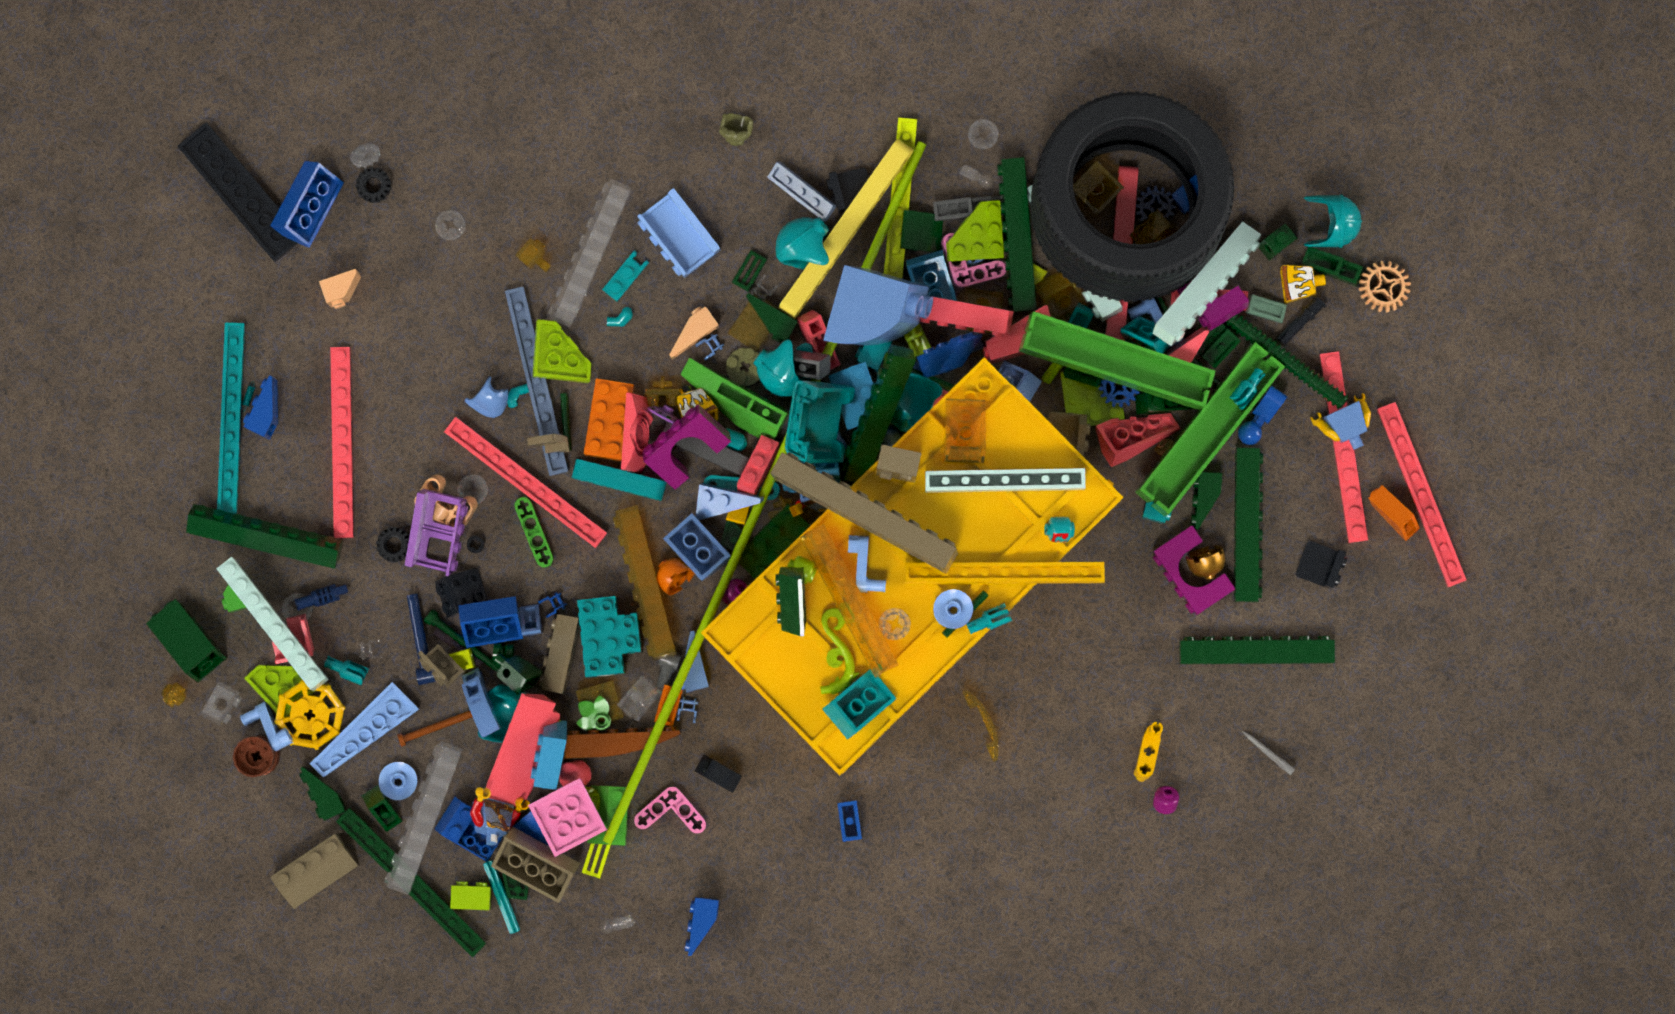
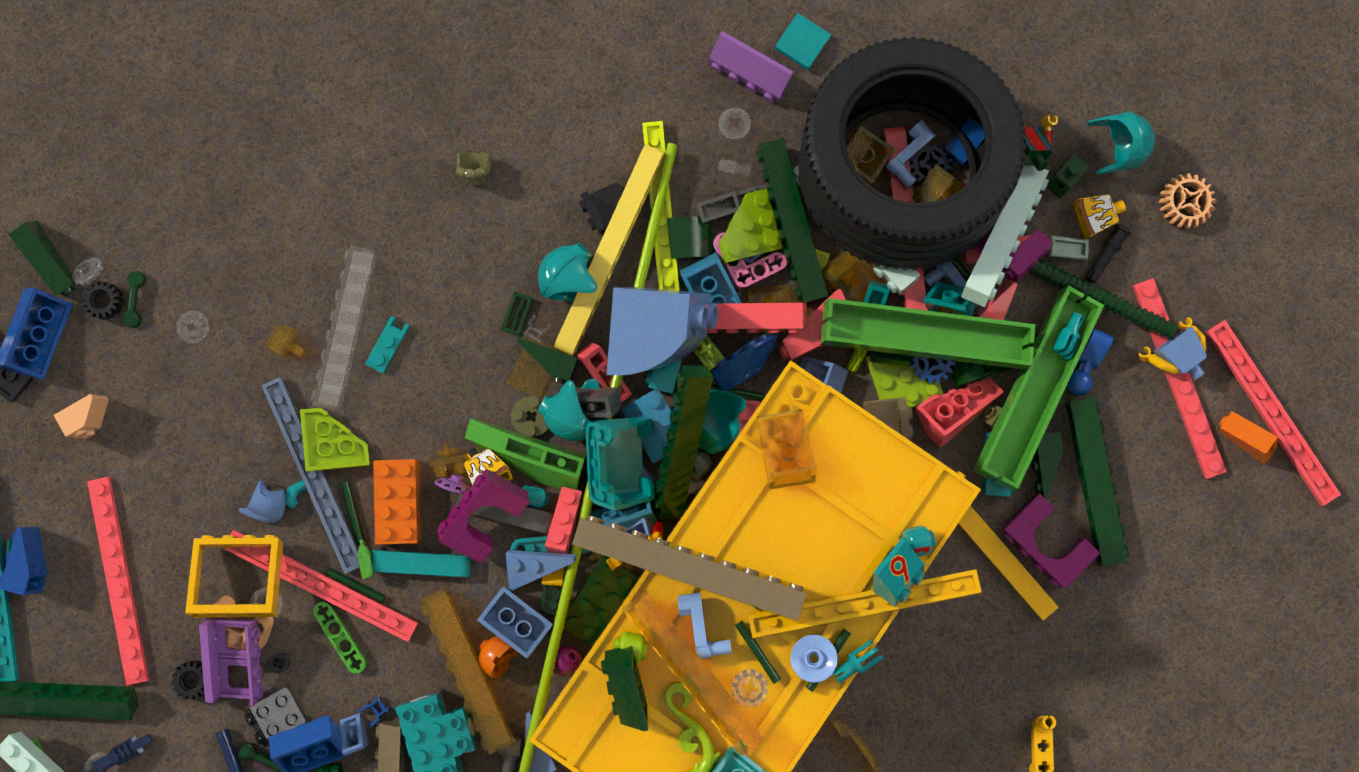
camera: 10 degrees left, 0 degrees up
dark tan slope [527,434,570,454] -> none
teal arm [607,307,633,327] -> none
coral slope [621,393,653,473] -> none
light blue panel [637,188,721,278] -> none
light nougat slope [669,306,719,360] -> none
medium blue piece [695,334,724,361] -> none
plate [767,162,836,221] -> none
dark tan brick [876,445,921,483] -> none
light aqua brick [925,468,1086,493] -> none
dark green brick [1179,636,1335,664] -> none
pearl gold cylinder [1185,545,1225,580] -> none
dark green slope [1193,324,1241,369] -> none
light grey bar [1242,731,1295,775] -> none
black bracket [1296,541,1348,589] -> none
dark green slope [1302,247,1364,287] -> none
none -> dark green slope [8,221,78,296]
none -> dark green bar [122,271,147,328]
none -> yellow window [185,535,284,618]
none -> dark green bar [326,568,386,603]
none -> bright green piece [357,539,374,580]
none -> medium lavender slope [709,31,793,104]
none -> dark green bar [735,620,781,684]
none -> teal slope [774,13,831,70]
none -> teal slope [873,538,925,607]
none -> light blue beam [886,120,936,189]
none -> yellow tile [958,505,1059,621]
none -> torso [1024,114,1058,171]

